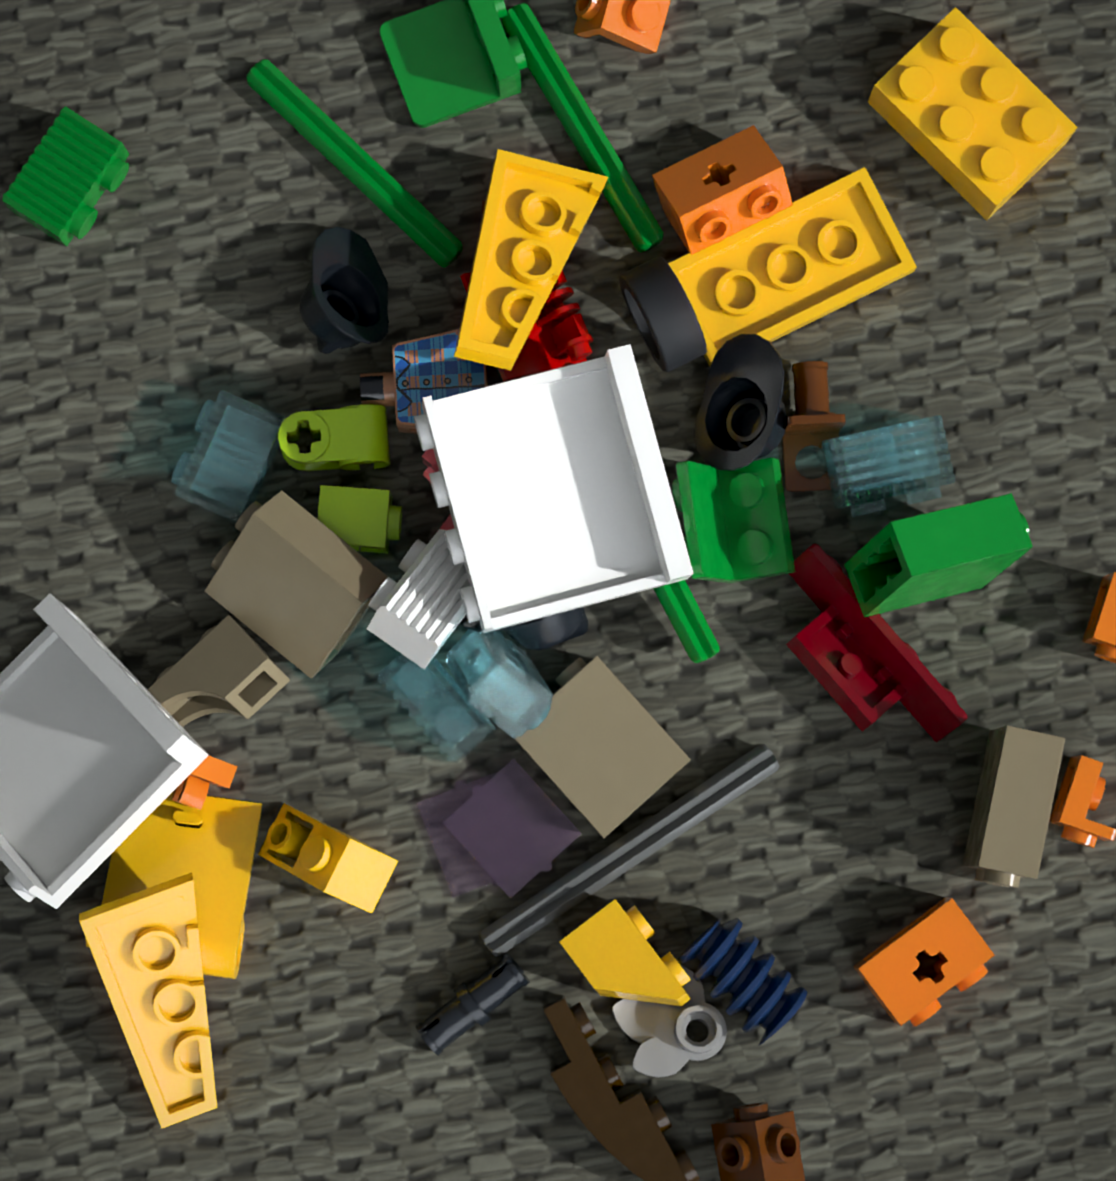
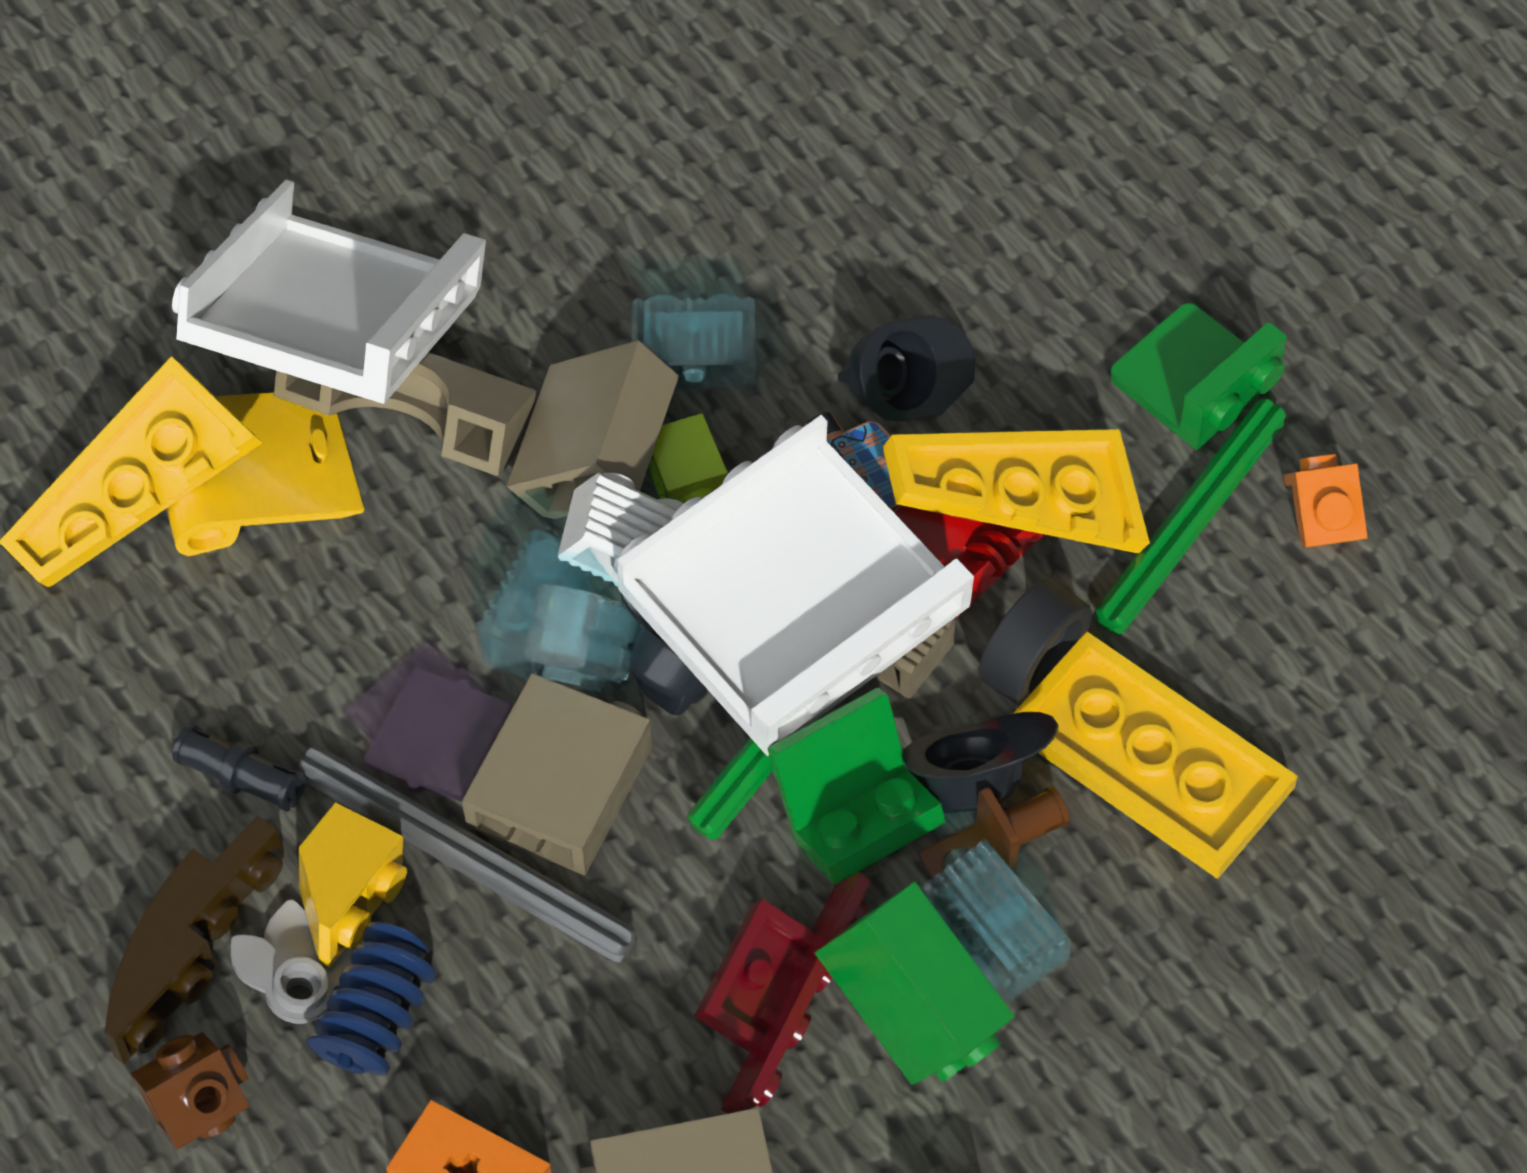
camera: 65 degrees right, 25 degrees down
green brick [2,106,129,247] -> none
orange tile [171,756,238,810] -> none
green axle [246,59,463,268] -> none
yellow slope [258,803,398,913] -> none
lime piece [278,404,390,471] -> none
orange brick [652,125,793,255] -> none
yellow brick [868,7,1078,221] -> none

